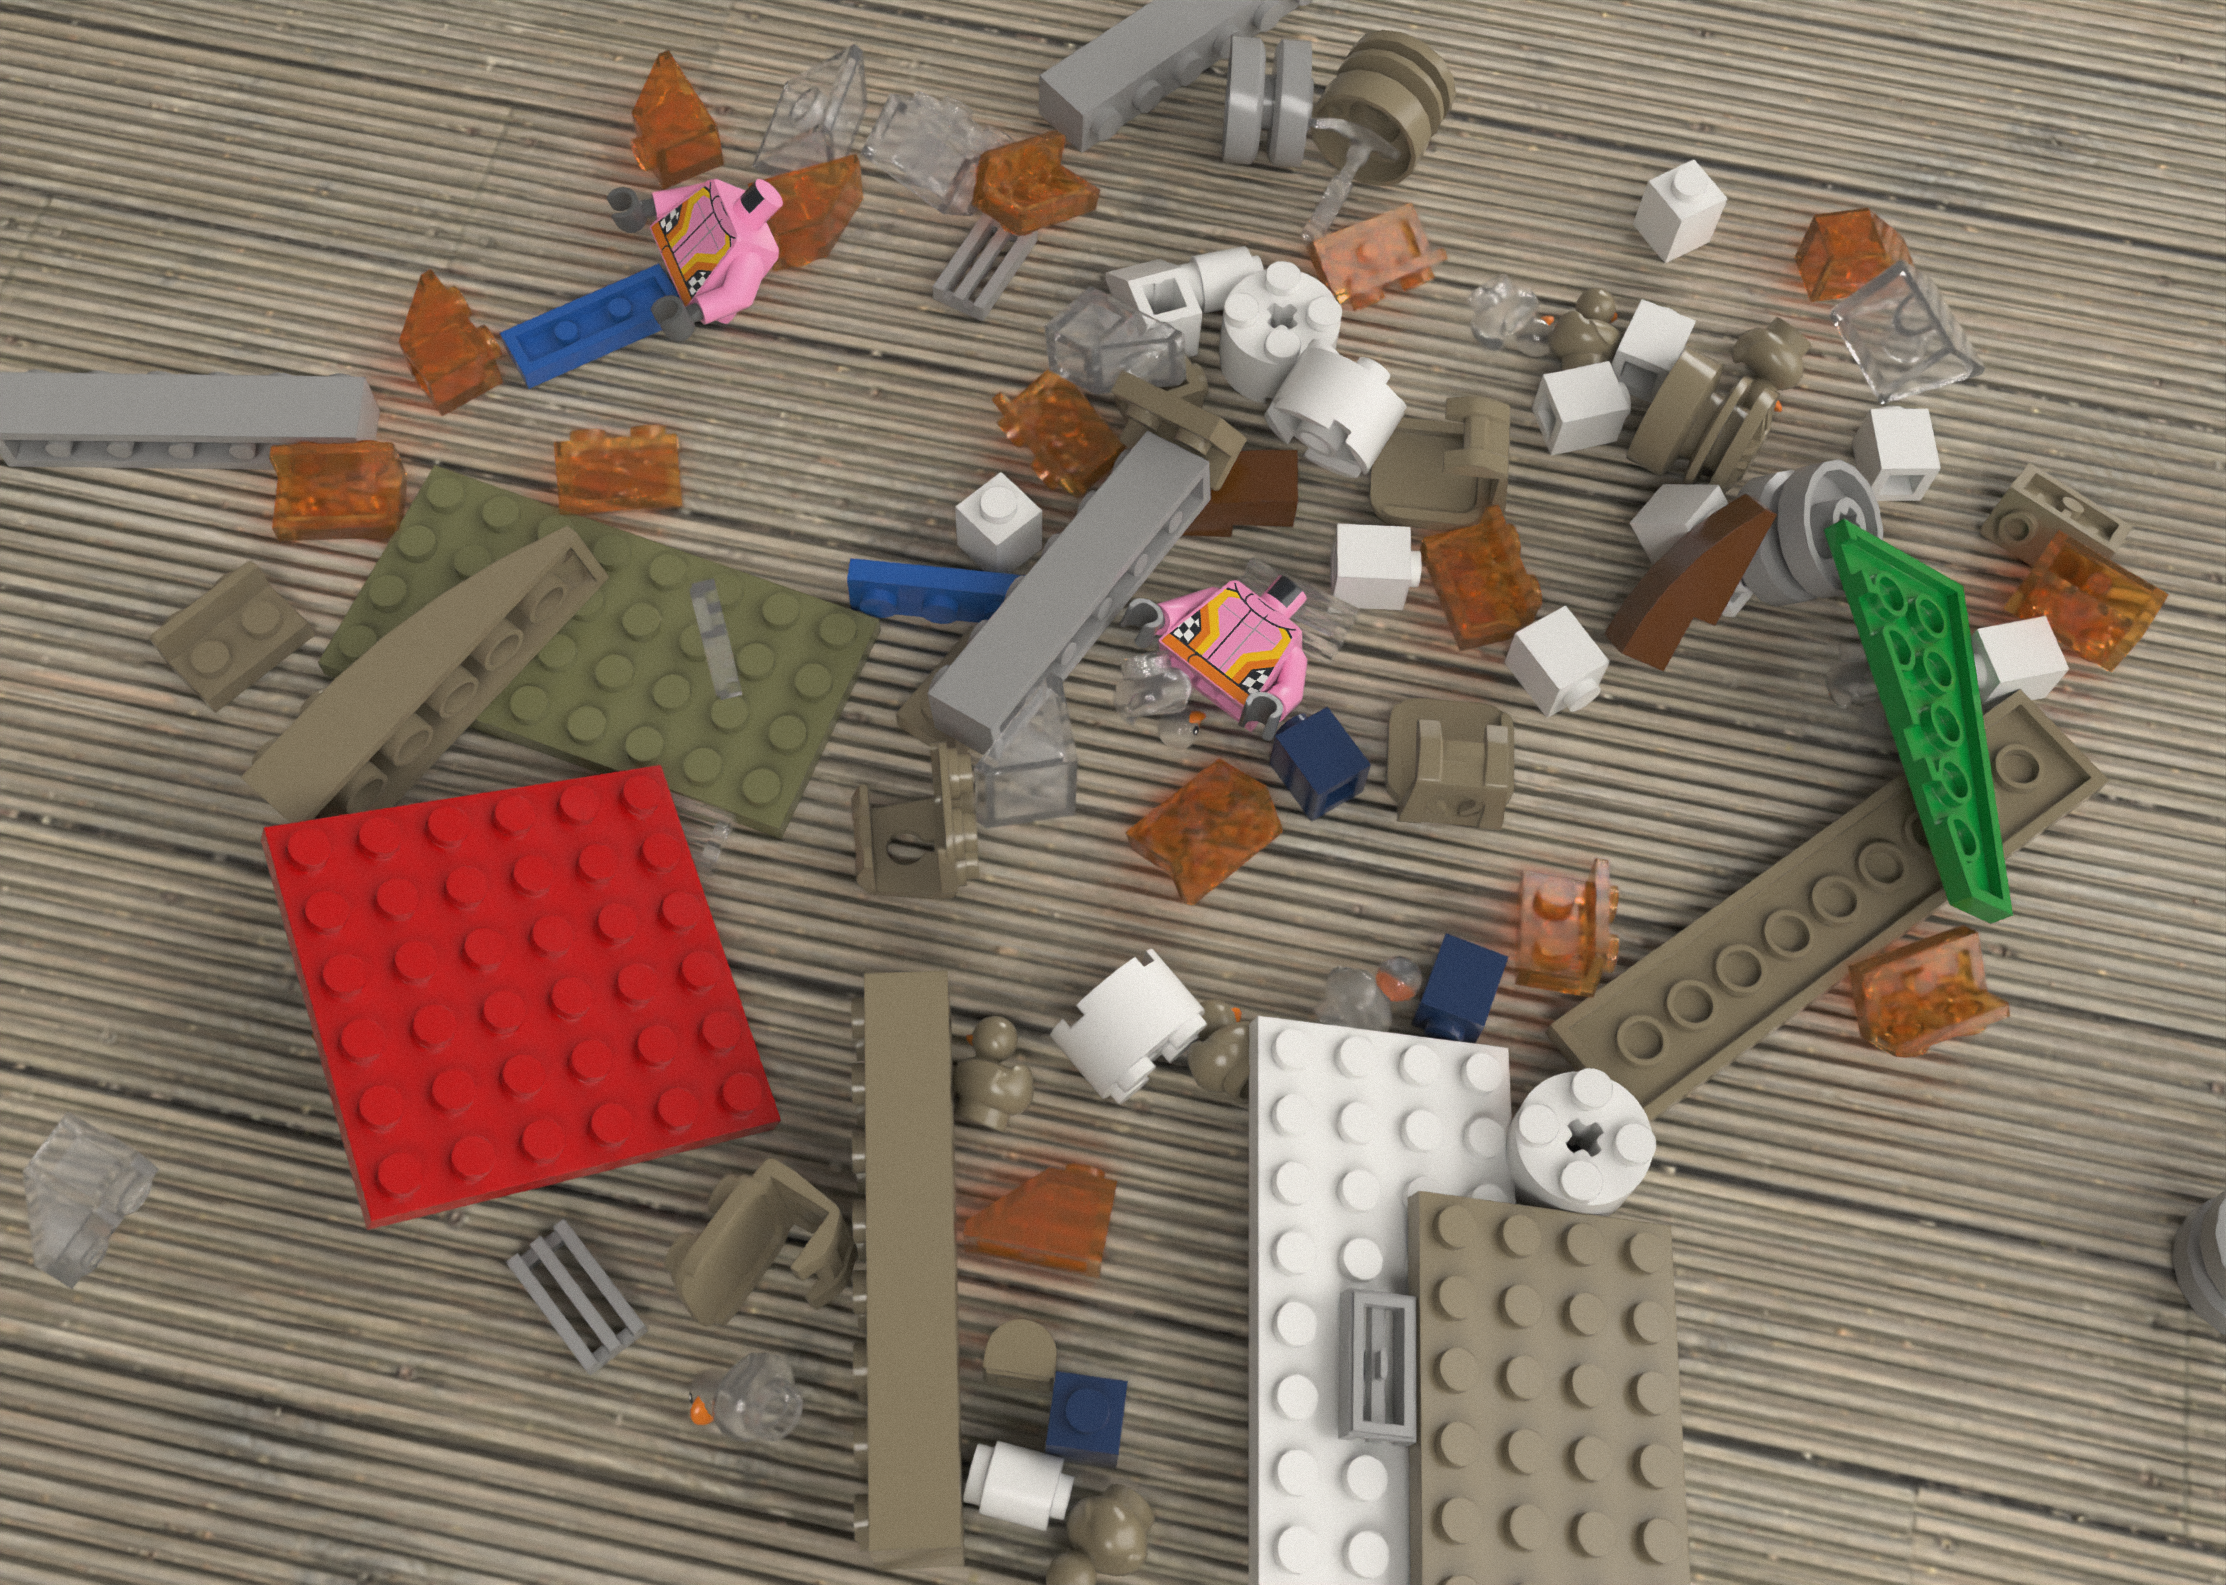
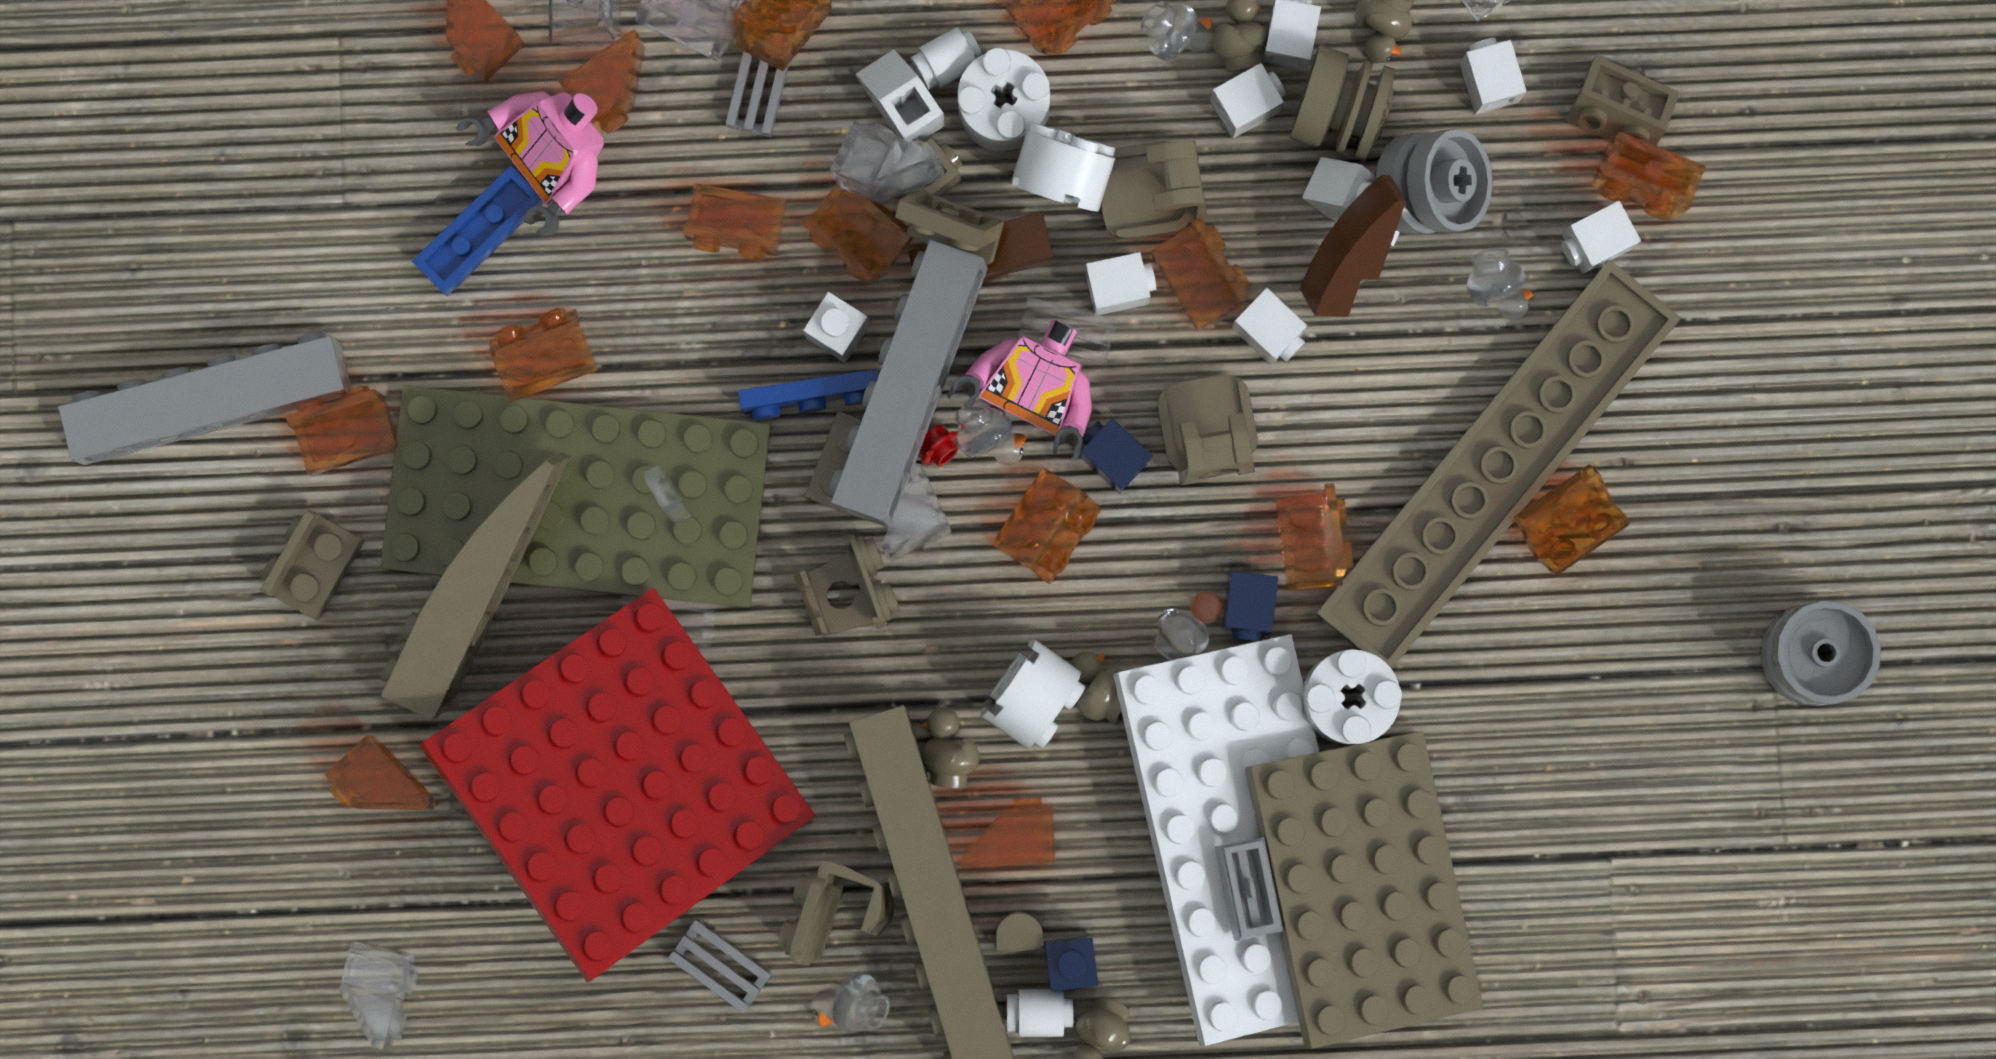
camera: 10 degrees left, 20 degrees up
clear orange slope [398,269,503,416] -> none
green wing [1824,519,2013,924] -> none
none -> clear orange slope [325,735,439,810]
none -> clear orange bracket [682,183,787,261]
none -> red plate [919,424,958,467]

